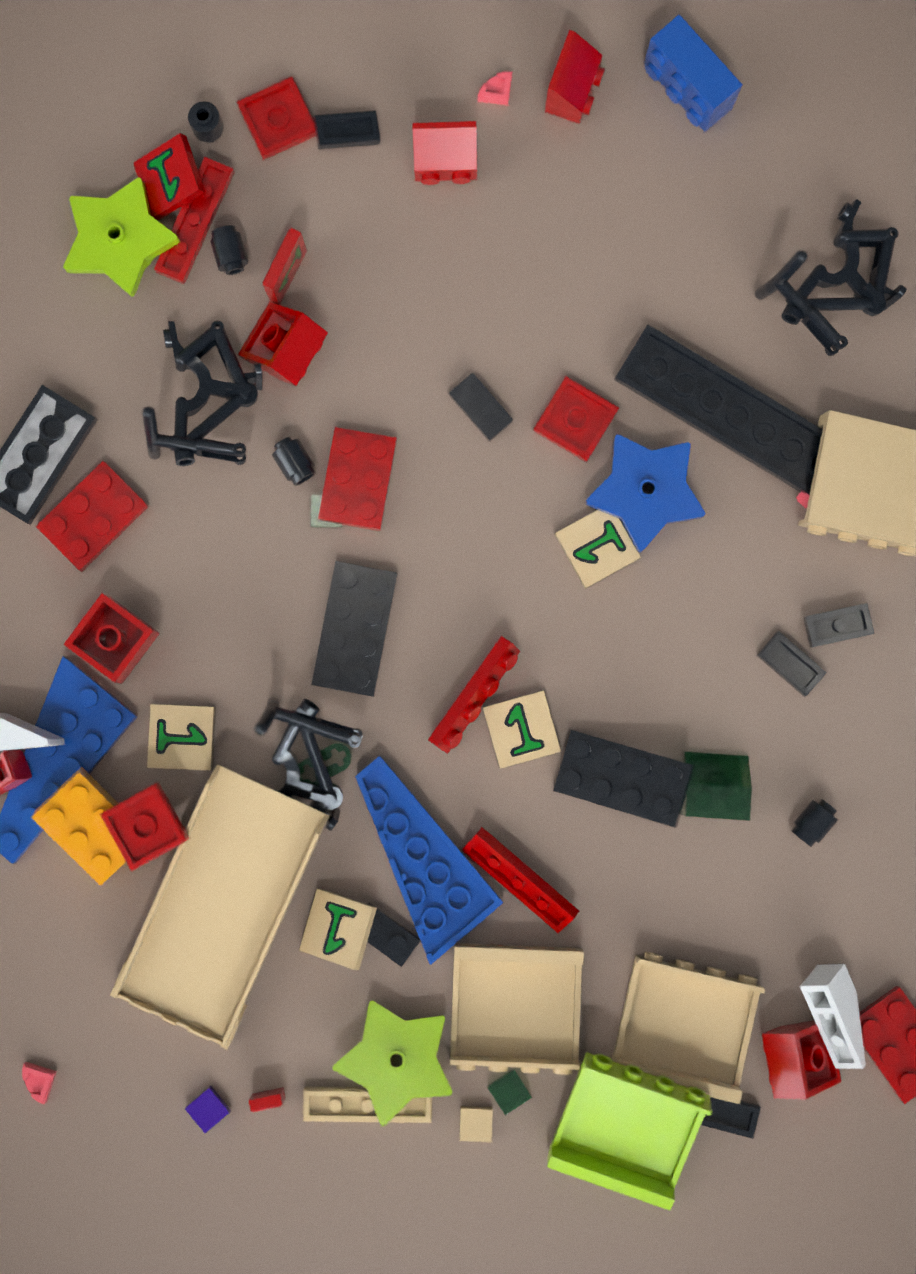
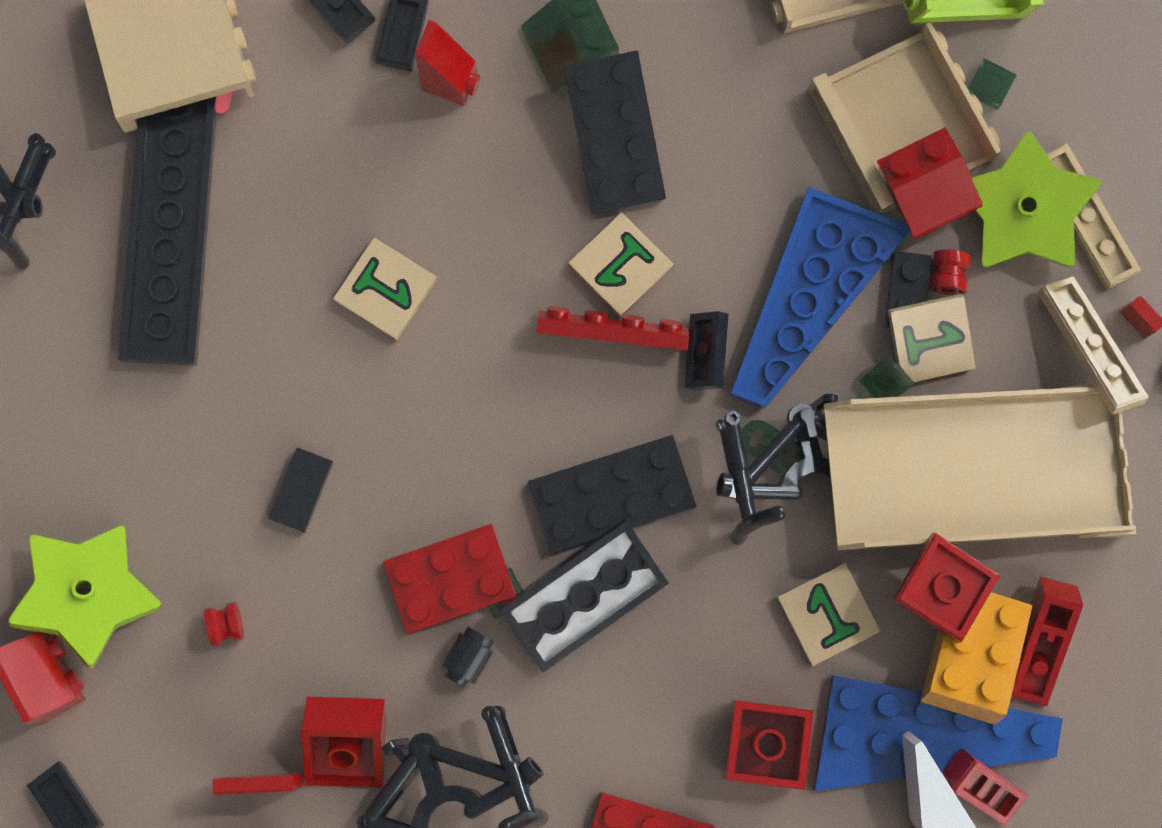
camera: 125 degrees left, 5 degrees down
tan tile [460,1106,493,1142] -> none
red plate [462,827,579,933] -> none
red tile [533,376,619,463] -> none
blue plate [585,434,706,552] -> none
none -> lime plate [9,525,161,669]
none -> red wheel [204,602,244,647]
none -> red slope [415,20,480,106]
none -> piece [498,519,669,673]
none -> black plate [684,311,729,390]
none -> clear green tile [860,355,915,398]
none -> red slope [877,127,983,240]
none -> red wheel [929,249,971,295]
none -> red slope [1011,576,1083,706]
none -> tan tile [1038,276,1149,415]

